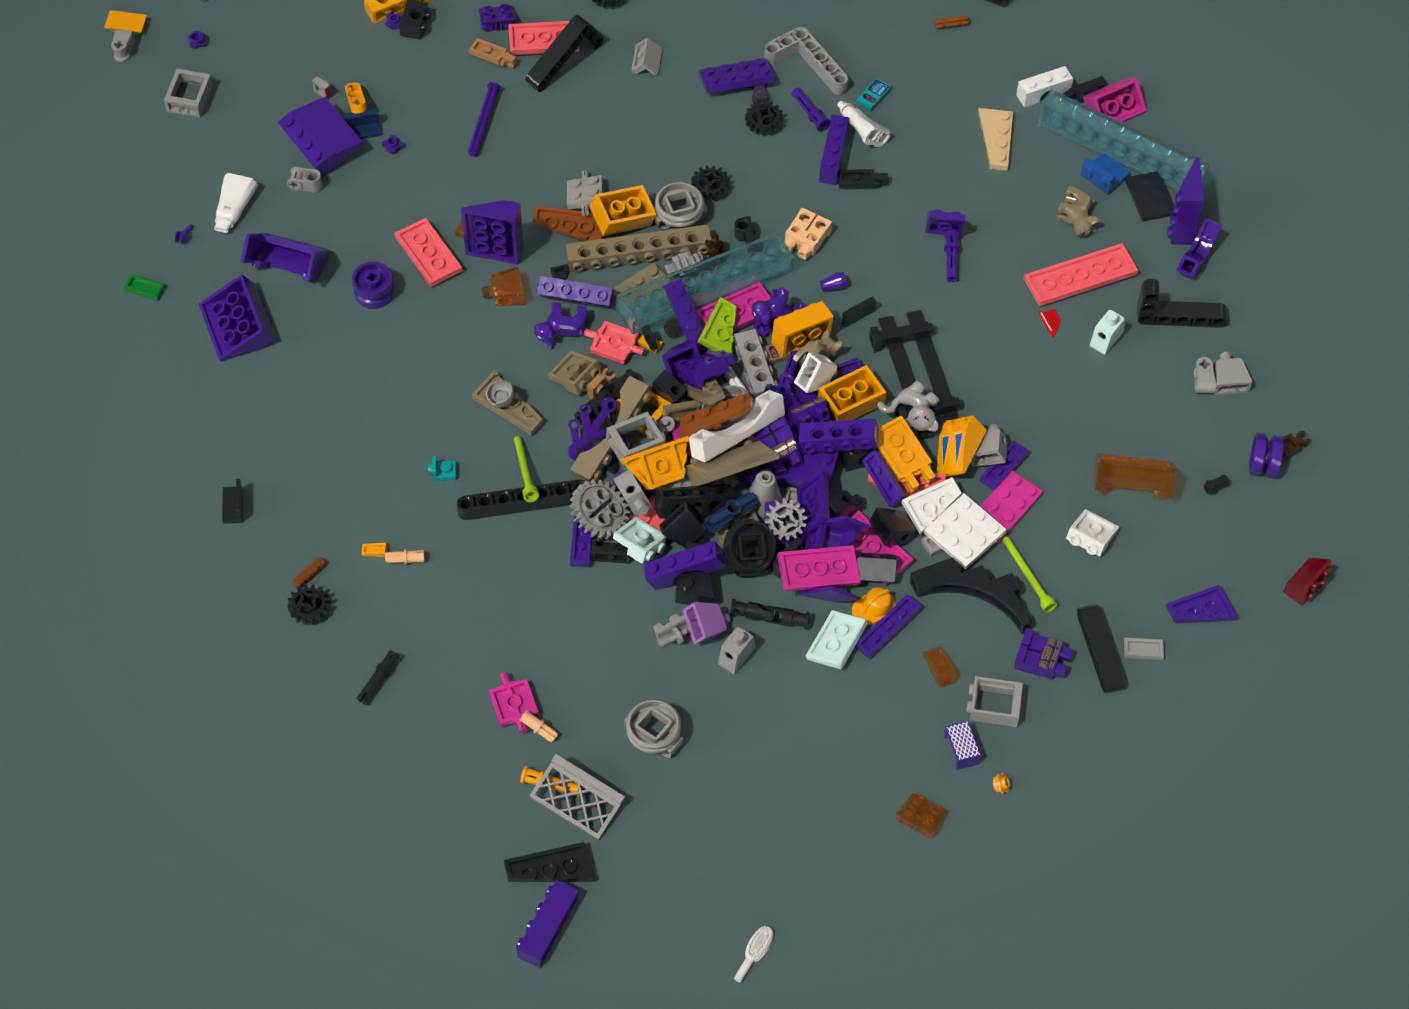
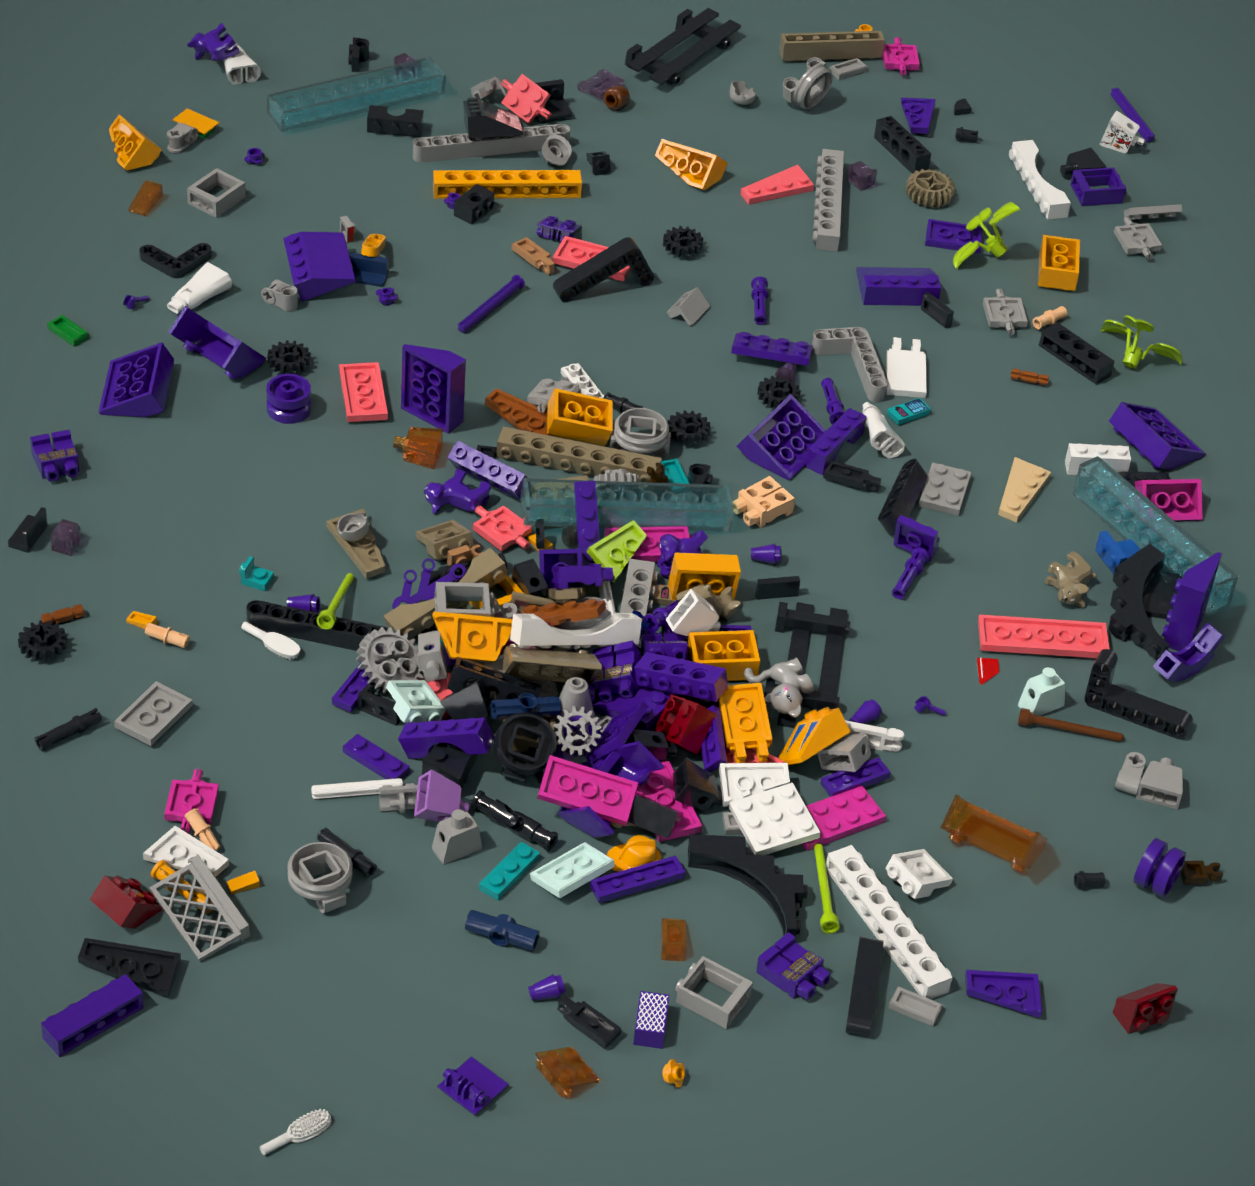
camera: 20 degrees right, 15 degrees down
none -> dark purple hips [30,430,79,482]
none -> clear purple brick [50,519,81,556]
none -> dark red slope [90,875,162,929]
none -> light orange wedge [109,114,162,170]
none -> light grey plate [114,681,193,746]
none -> clear orange slope [129,180,163,216]
none -> black beam [139,243,212,278]
none -> white wing [143,826,229,878]
none -> light orange piece [227,871,260,895]
none -> white piece [241,622,300,660]
none -> black gear [267,340,311,374]
none -> dark purple cone [287,594,321,613]
none -> white axle [311,778,403,799]
none -> black pin [317,828,377,877]
none -> dark purple plate [343,734,410,779]
none -> dark purple hinge [437,1056,509,1115]
none -> dark blue piece [465,910,540,951]
none -> teal plate [479,842,540,901]
none -> dark purple cone [528,974,566,1001]
none -> black hinge [557,995,621,1048]
none -> white tile [561,363,604,398]
none -> black pin [603,392,643,413]
none -> dark red slope [654,694,716,754]
none -> teal tile [661,459,690,494]
none -> dark purple slope [737,394,826,480]
none -> dark purple pin [751,276,768,325]
none -> white brick [826,845,952,1000]
none -> white hinge [846,721,905,752]
none -> dark purple cone [849,699,882,725]
none -> black beam [878,458,928,536]
none -> white tile [886,337,926,398]
none -> dark purple hand [914,696,946,716]
none -> light grey plate [919,462,971,516]
none -> reddish brown piece [1018,708,1124,742]
none -> black arch [1108,544,1170,660]
none -> dark purple slope [1109,402,1206,470]

